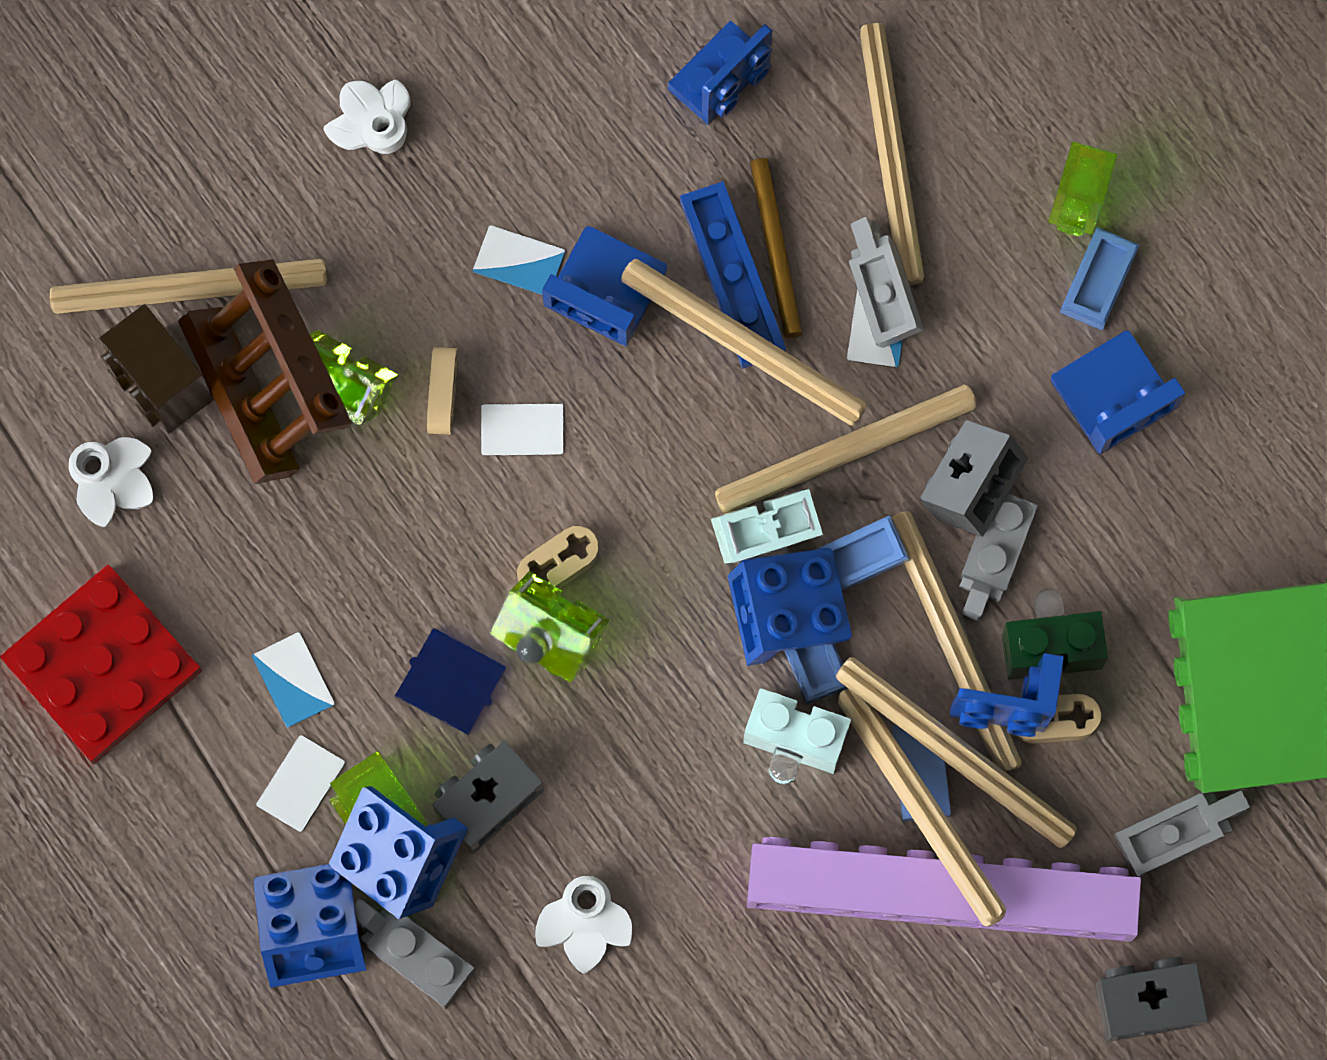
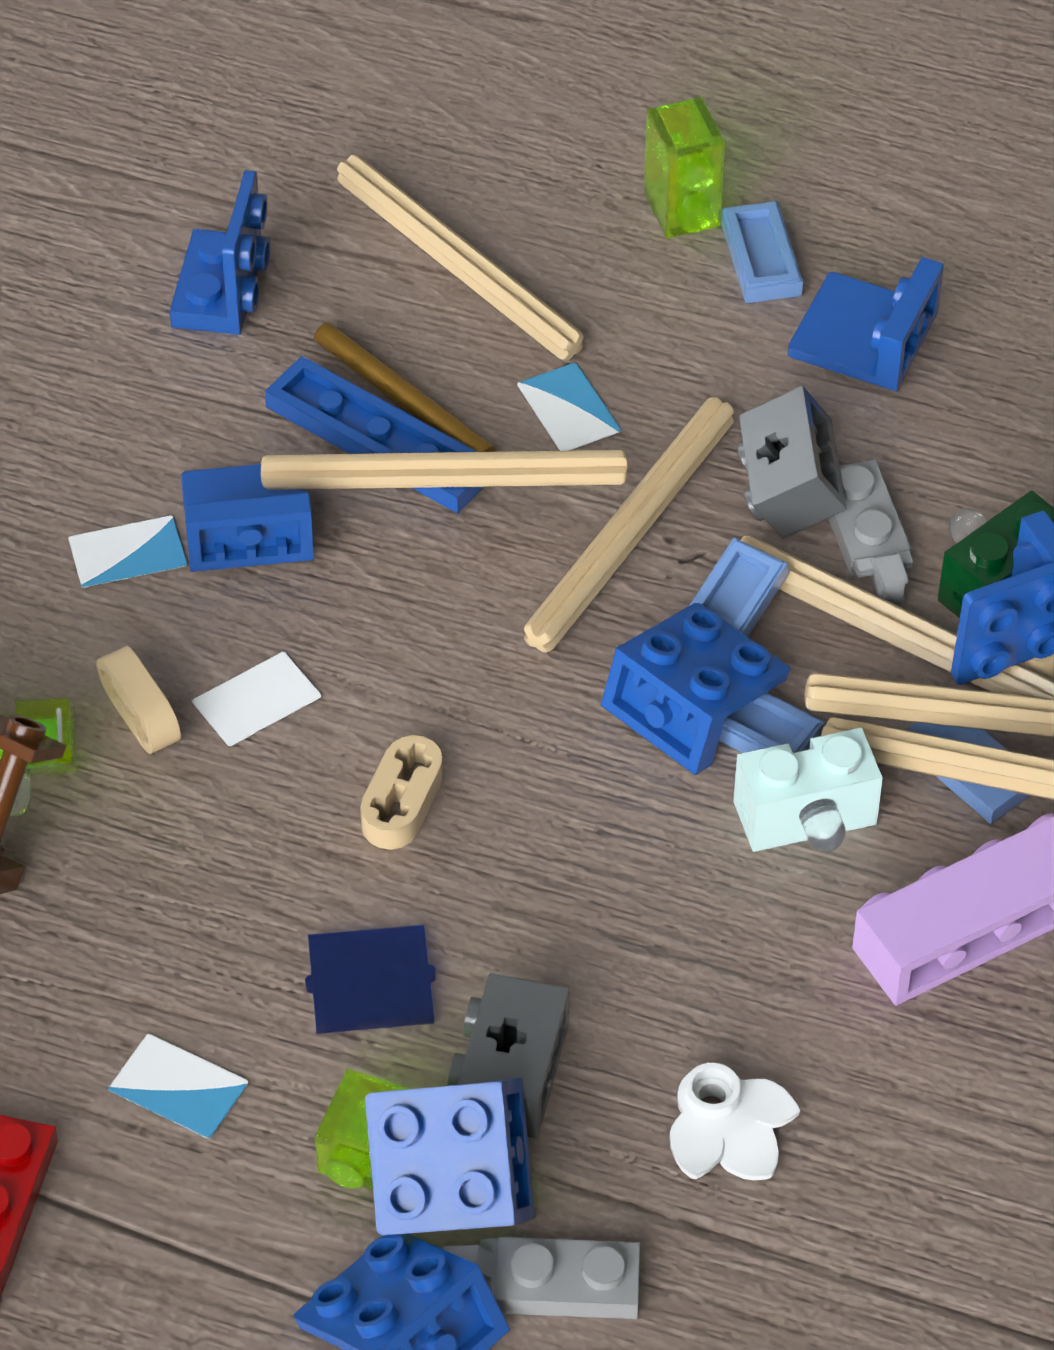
camera: 35 degrees left, 25 degrees down
white sticker [256,735,345,832] -> none
clear neon green piece [490,571,610,683] -> none
light aqua piece [711,489,823,564] -> none
light grey hinge [849,216,924,348] -> none

